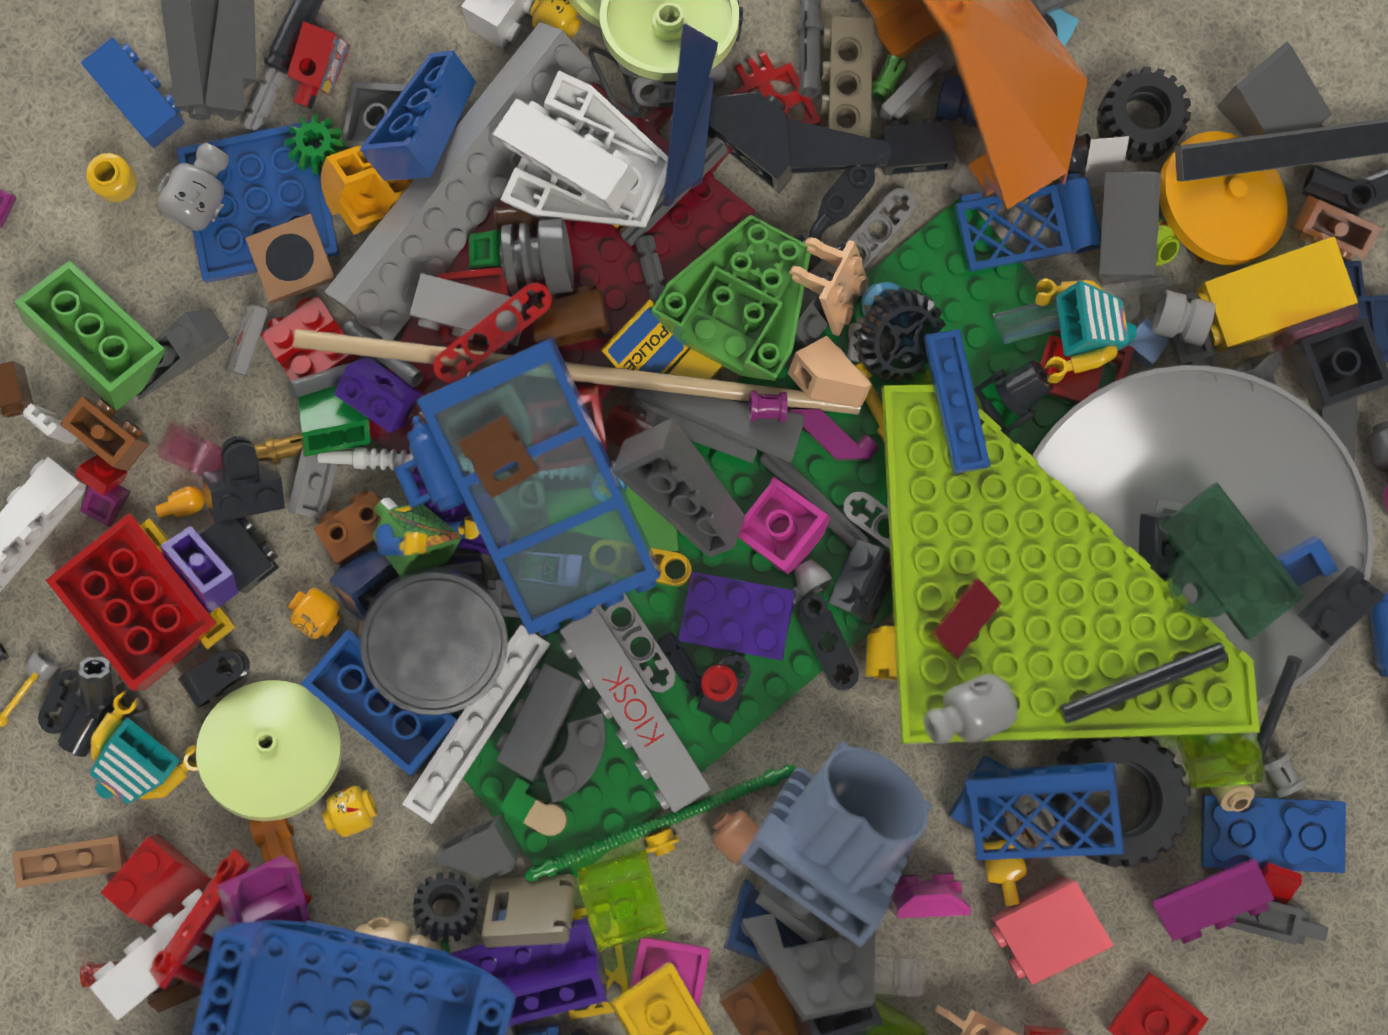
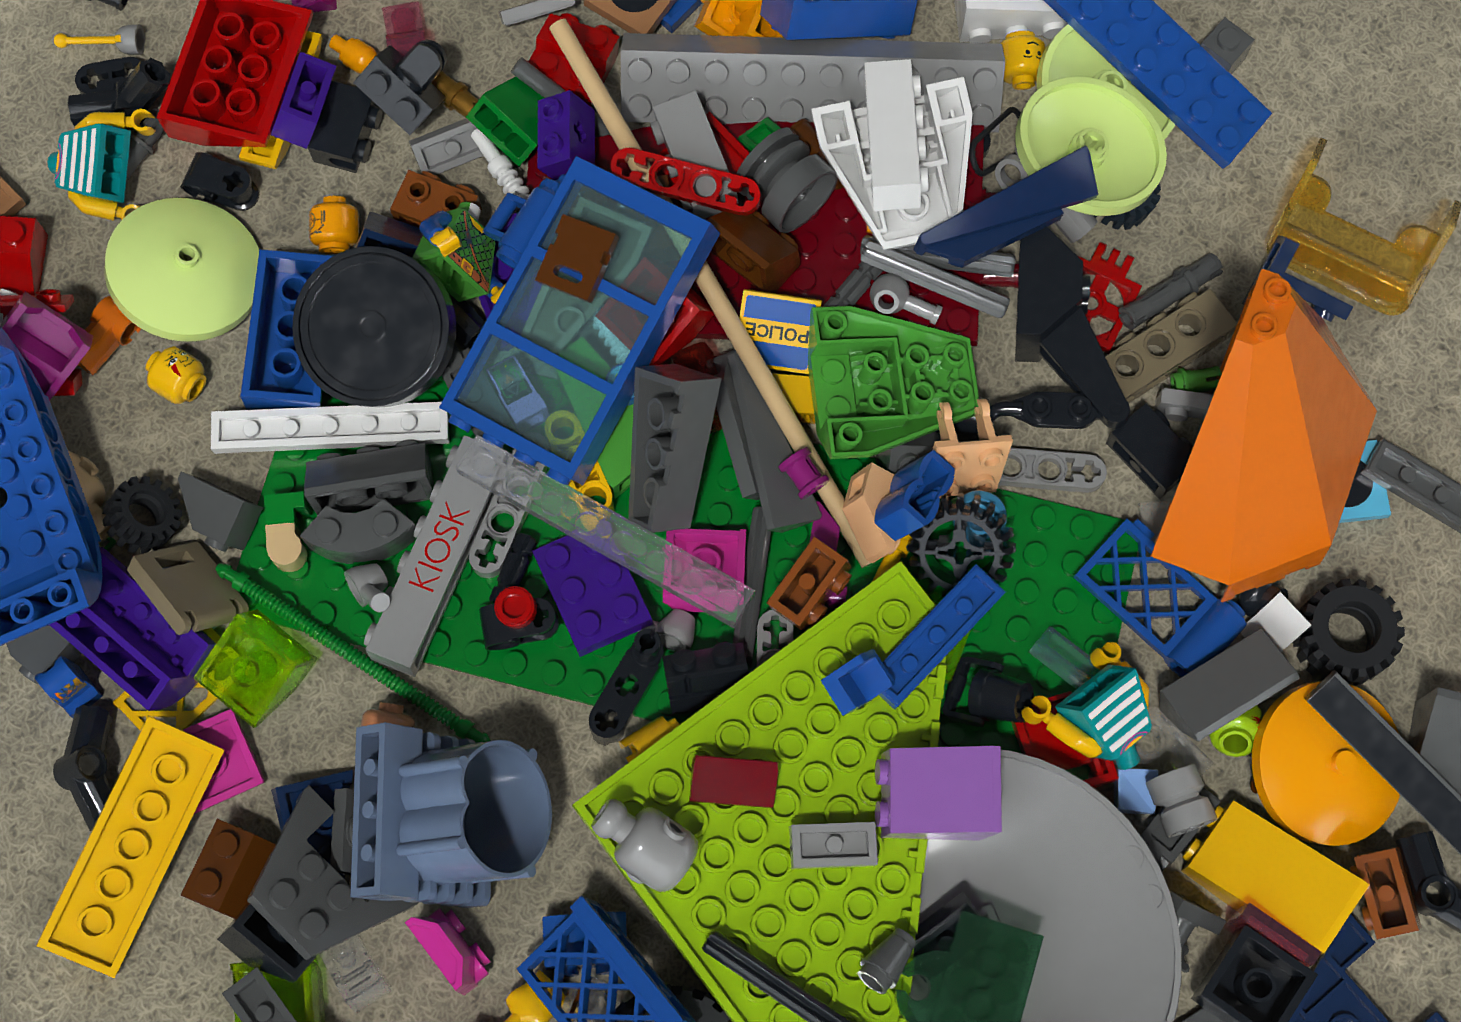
camera: 55 degrees right, 10 degrees down
dark grey piece [343,319,424,387] -> none
yellow plate [645,827,679,856] -> none
none -> light grey bar [344,563,390,612]
none -> clear plate [456,435,755,628]
none -> dark orange brick [767,537,852,632]
none -> light grey plate [789,822,878,869]
none -> blue panel [820,649,895,716]
none -> dark grey cone [857,928,916,994]
none -> axle [860,240,1010,318]
none -> light grey bar [870,273,943,325]
none -> blue brick [874,450,955,541]
none -> medium lavender slope [875,746,1002,841]

